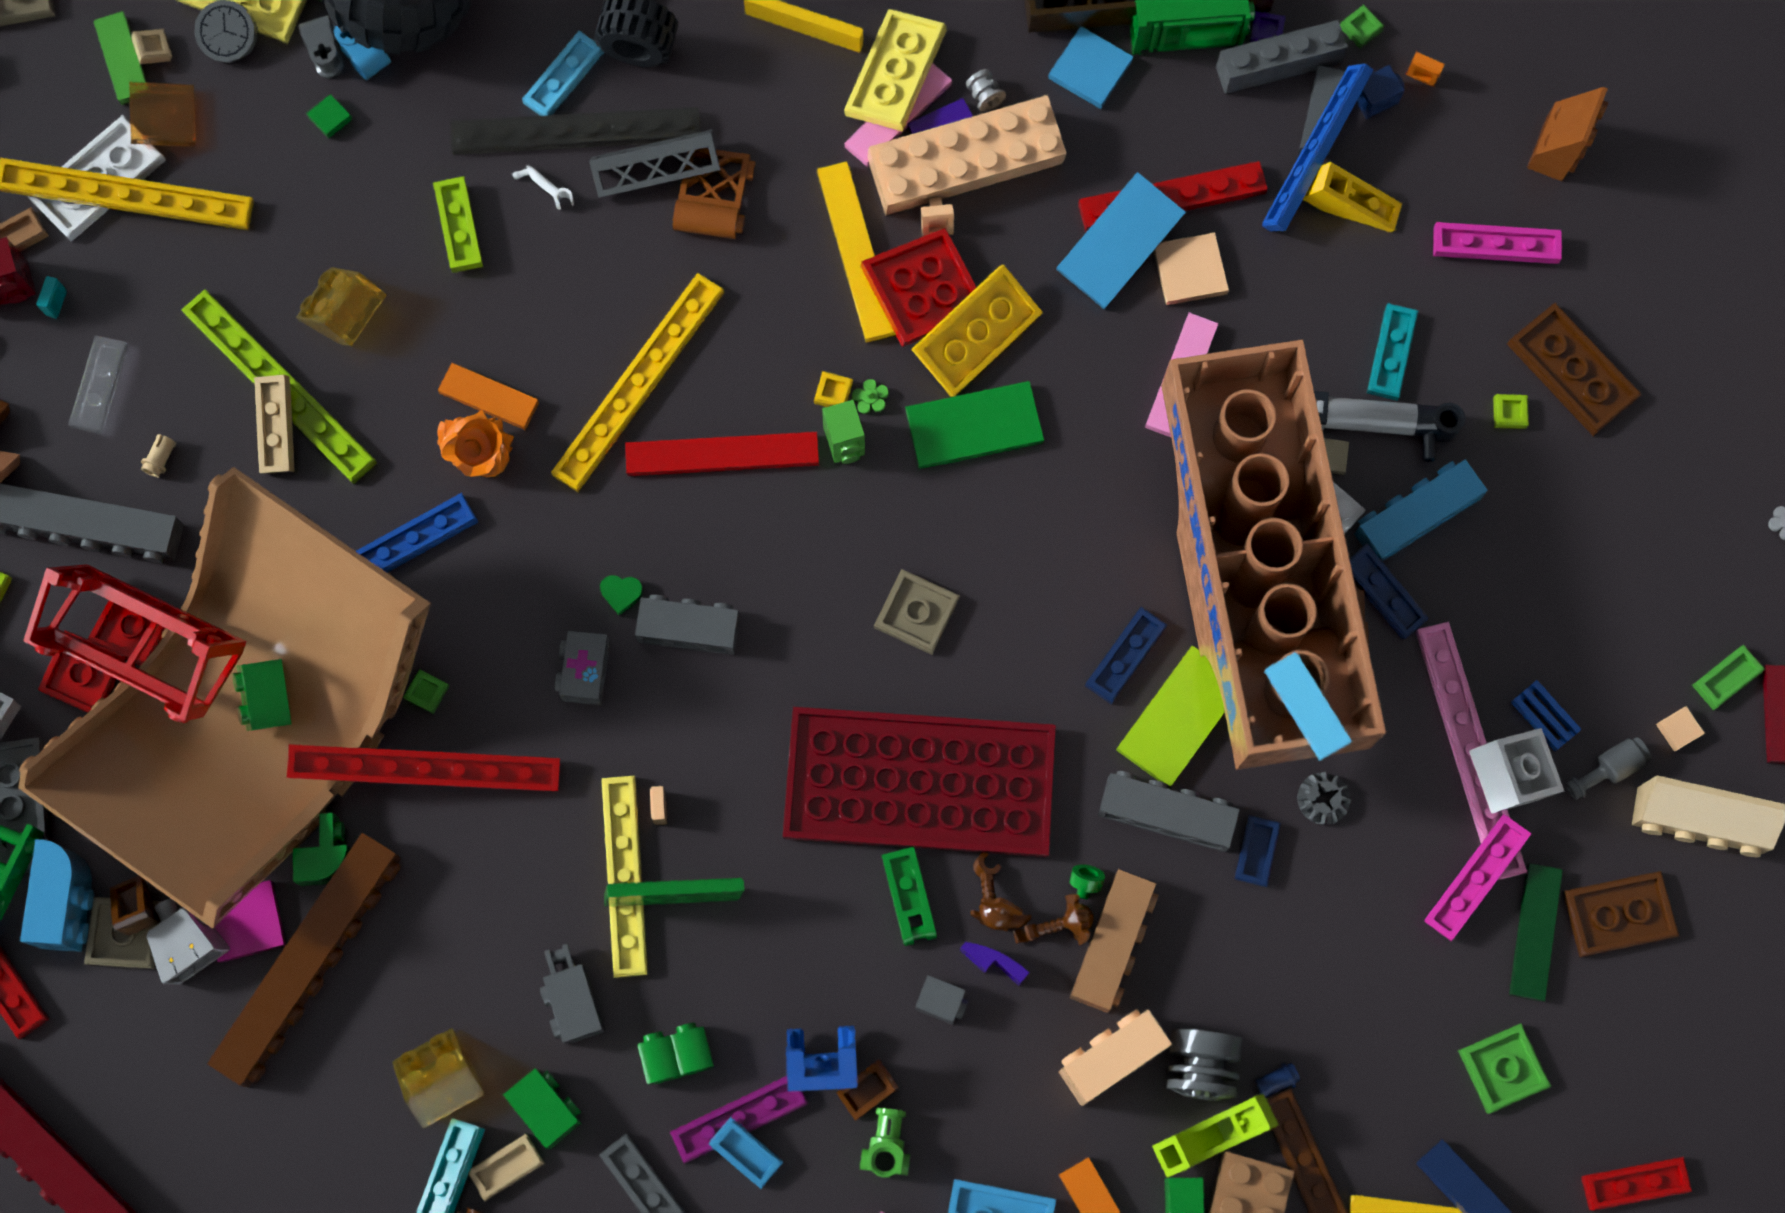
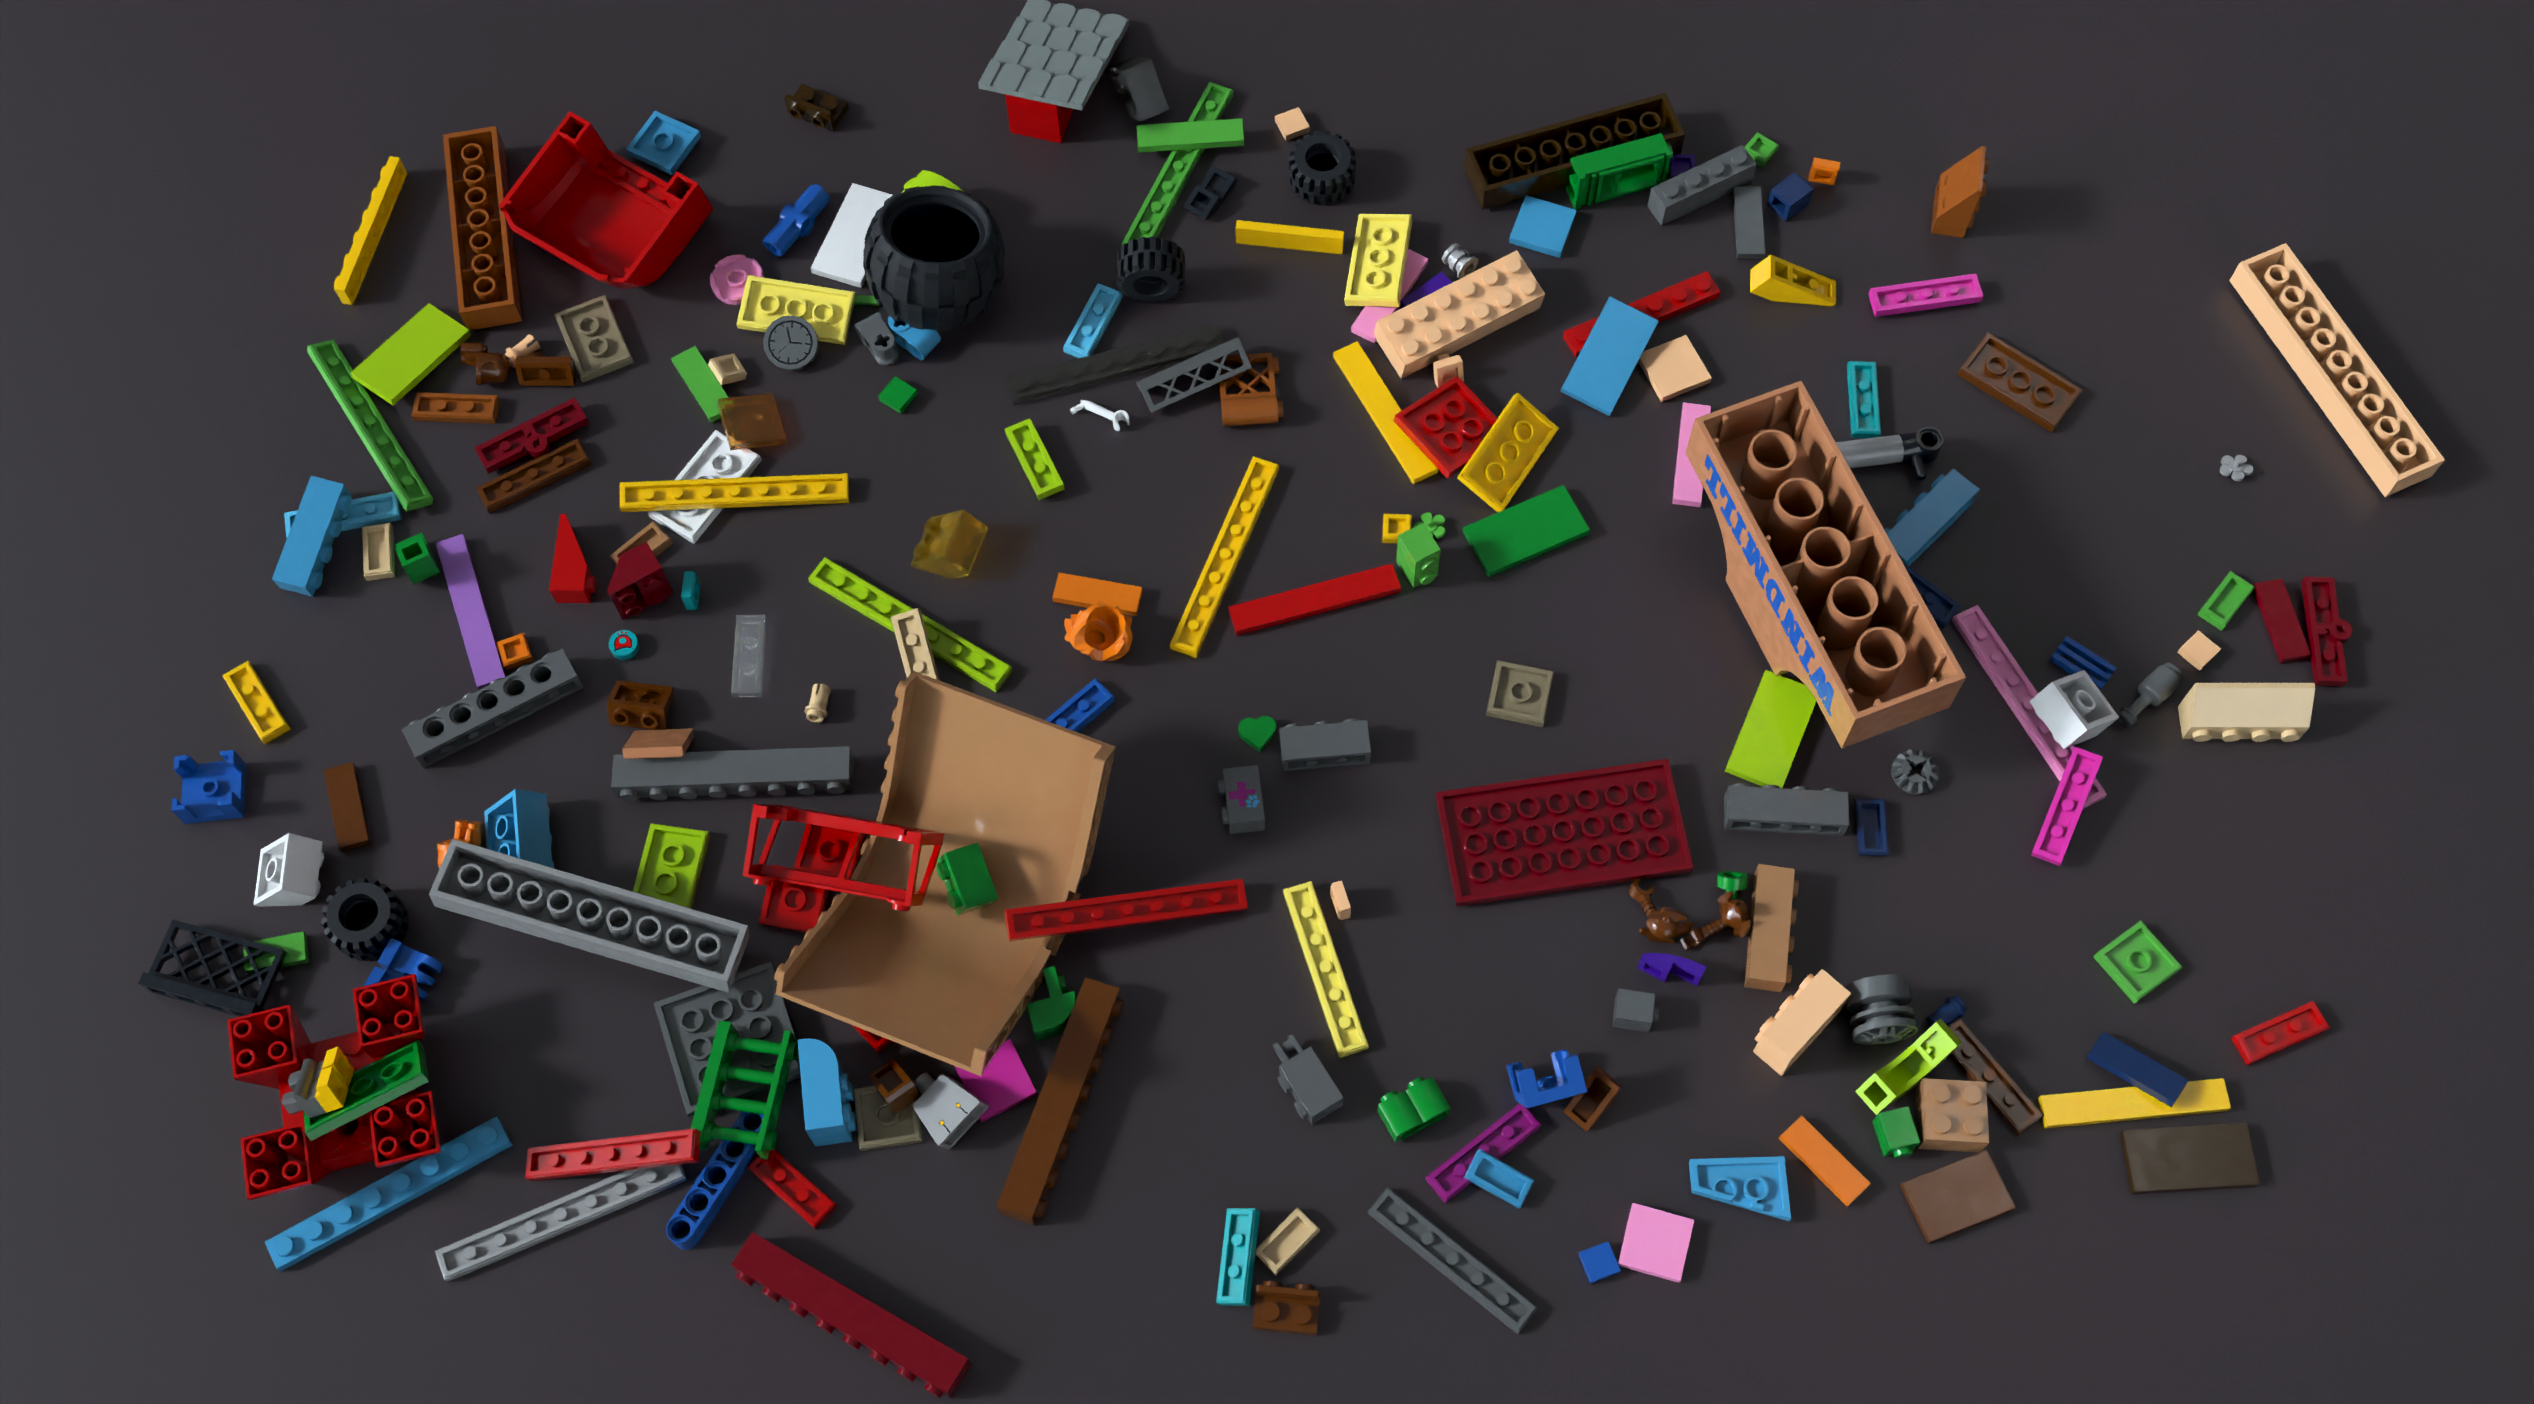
camera: 10 degrees left, 10 degrees down
clear yellow slope [392,1028,484,1128] -> none
bright green tile [403,669,449,714] -> none
green brick [503,1068,582,1150] -> none
green tile [604,878,744,907] -> none
bright green connector [860,1108,910,1178] -> none
green plate [882,847,937,947] -> none
dark blue tile [1085,607,1168,705] -> none
blue tile [1262,64,1374,231] -> none
medium azure tile [1264,652,1352,761] -> none
lime tile [1493,394,1529,429] -> none
dark green tile [1509,863,1563,1002] -> none
reddish brown tile [1562,871,1679,957] -> none

